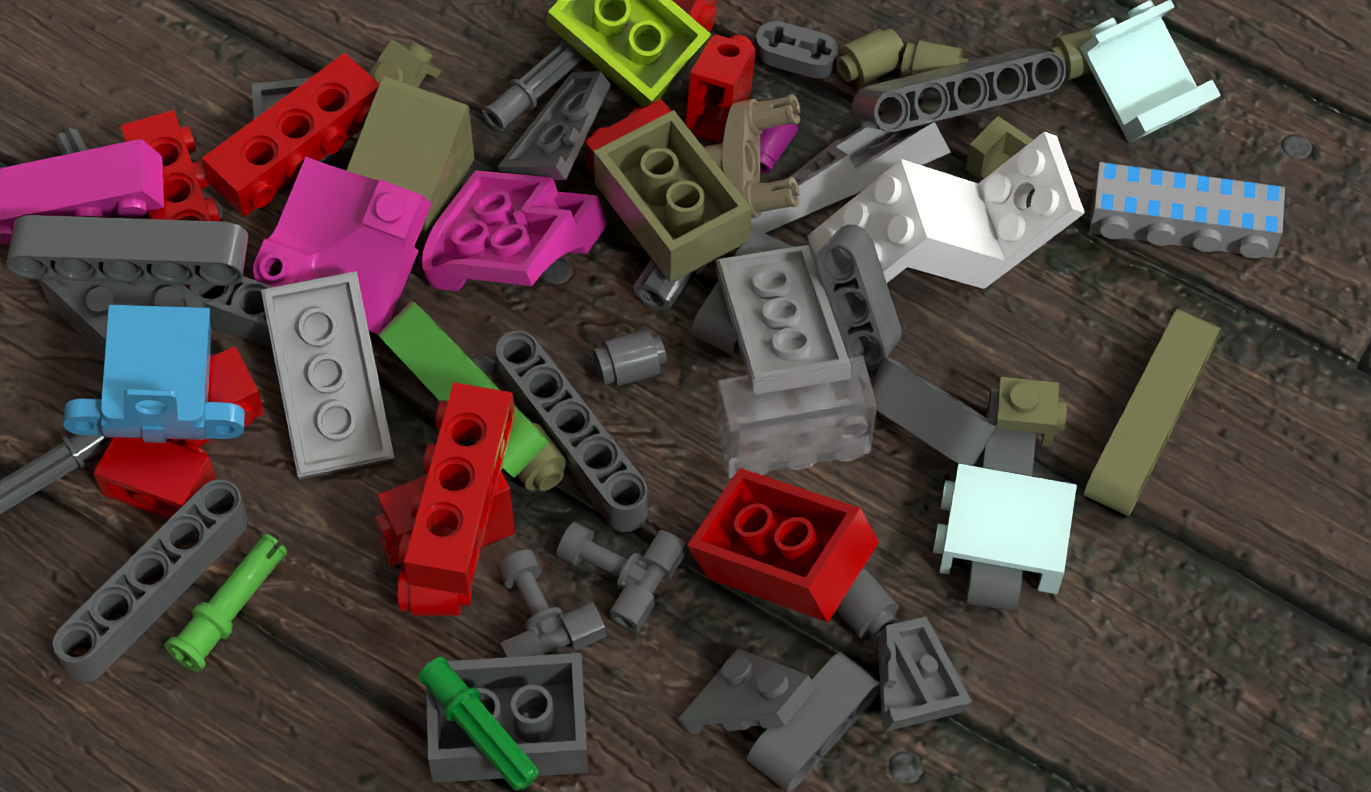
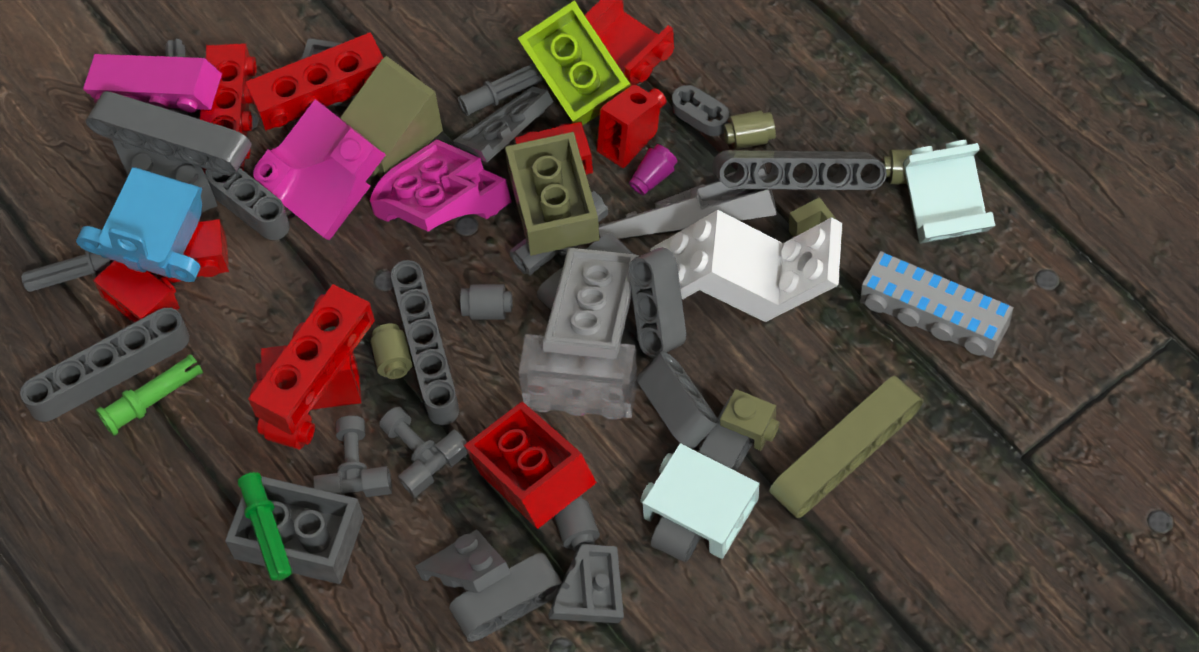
camera: 25 degrees right, 0 degrees up
light grey tile [261,271,395,480] -> none
olive bracket [369,39,442,88] -> none
bright green beam [378,300,550,478] -> none
dark tan connector [704,94,800,218] -> none
olive brick [900,40,969,85] -> none

